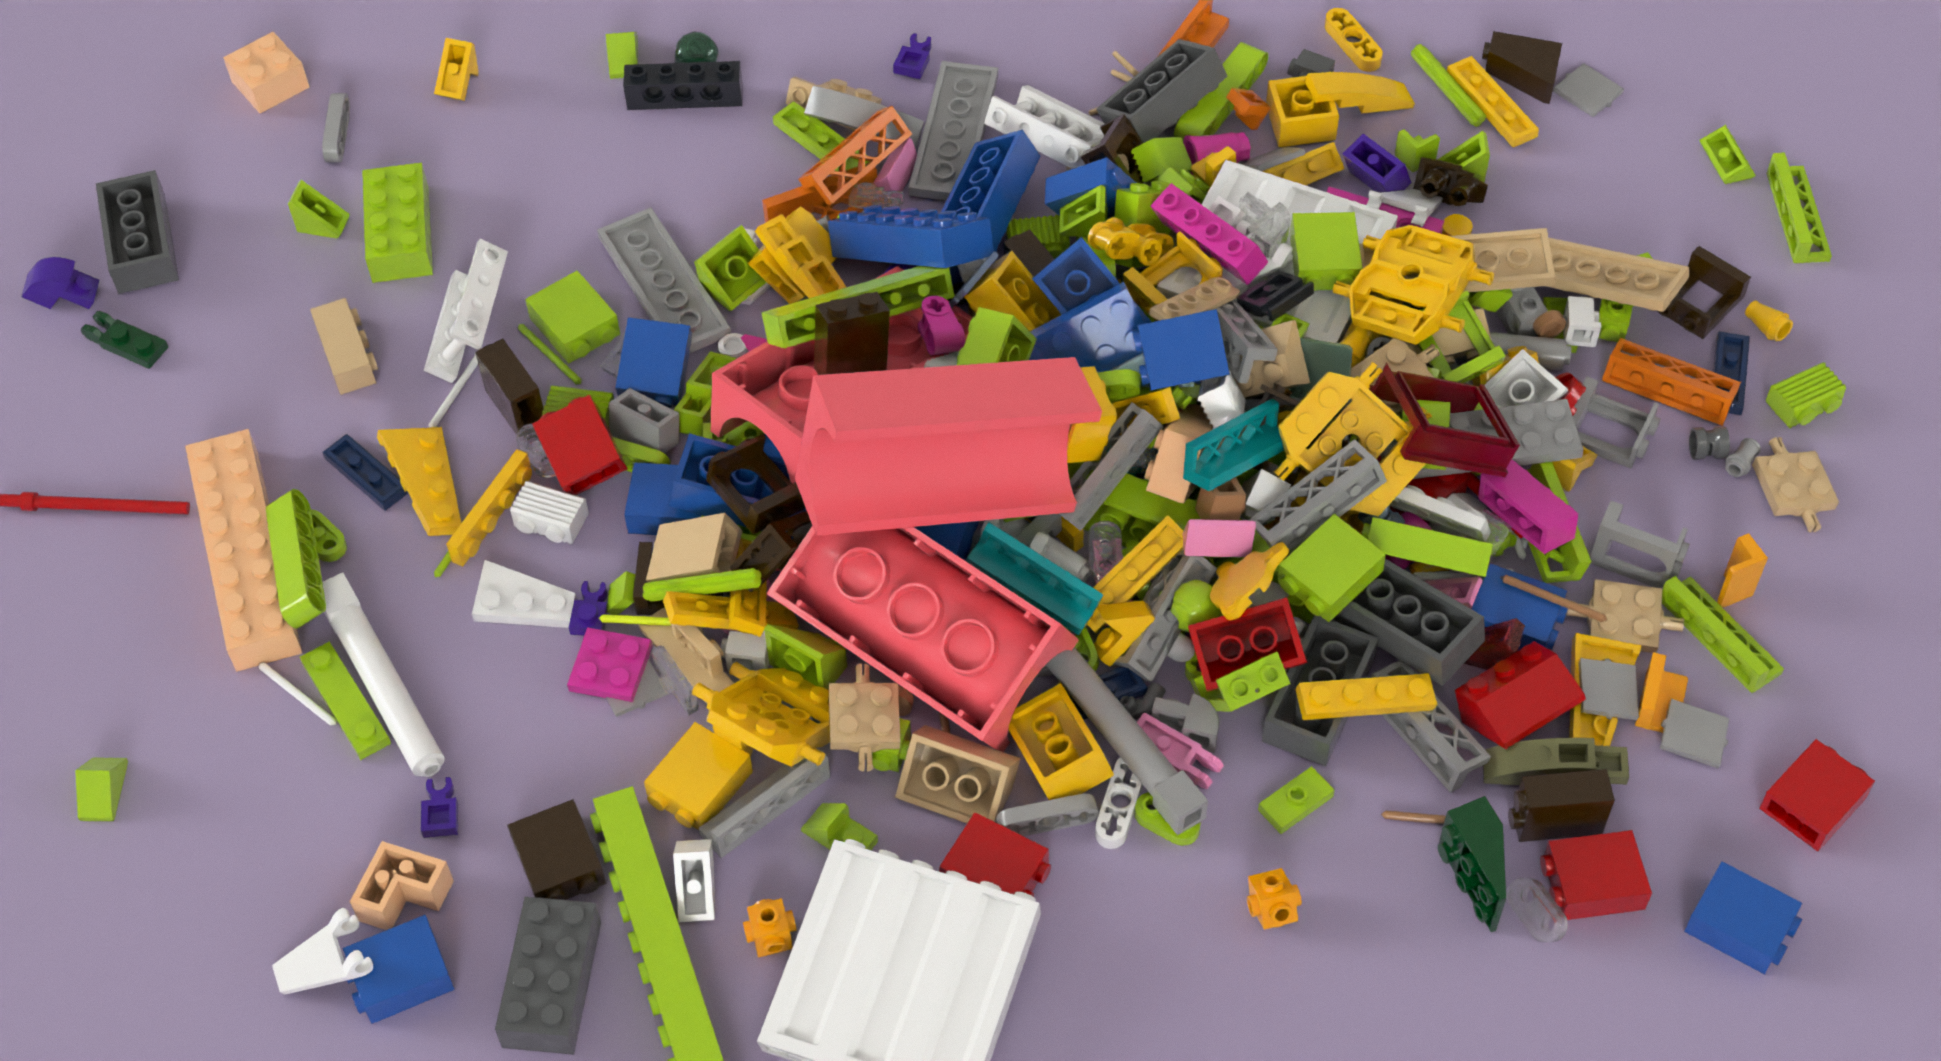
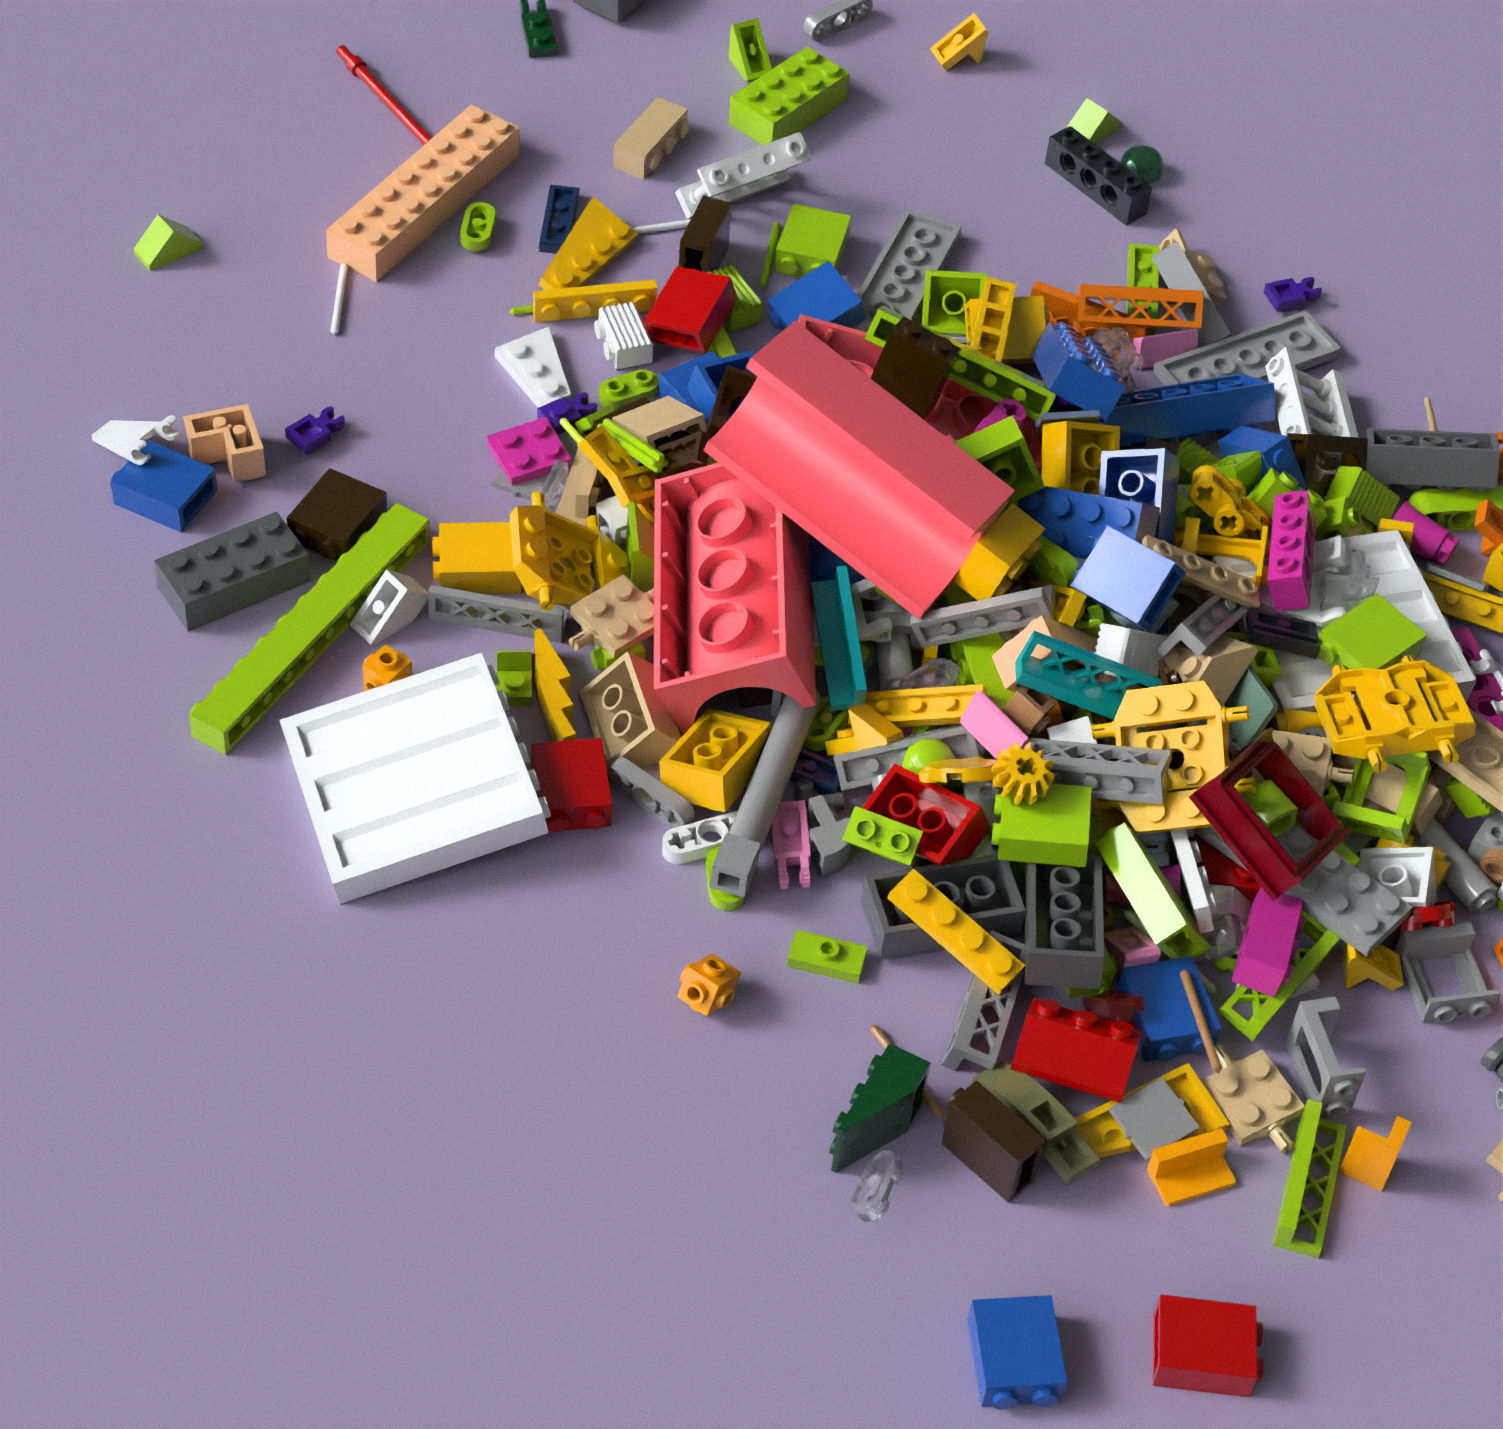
camera: 45 degrees right, 5 degrees down
lime beam [266,489,326,629] -> none
lime plate [299,641,391,760] -> none
white brick [323,572,445,777] -> none
light grey brick [609,388,679,454] -> none
red brick [1540,830,1652,921] -> none
light grey piece [1660,699,1729,768] -> none
none -> yellow slope [534,628,576,742]
none -> lime plate [598,369,659,410]
none -> yellow gear [991,742,1055,806]

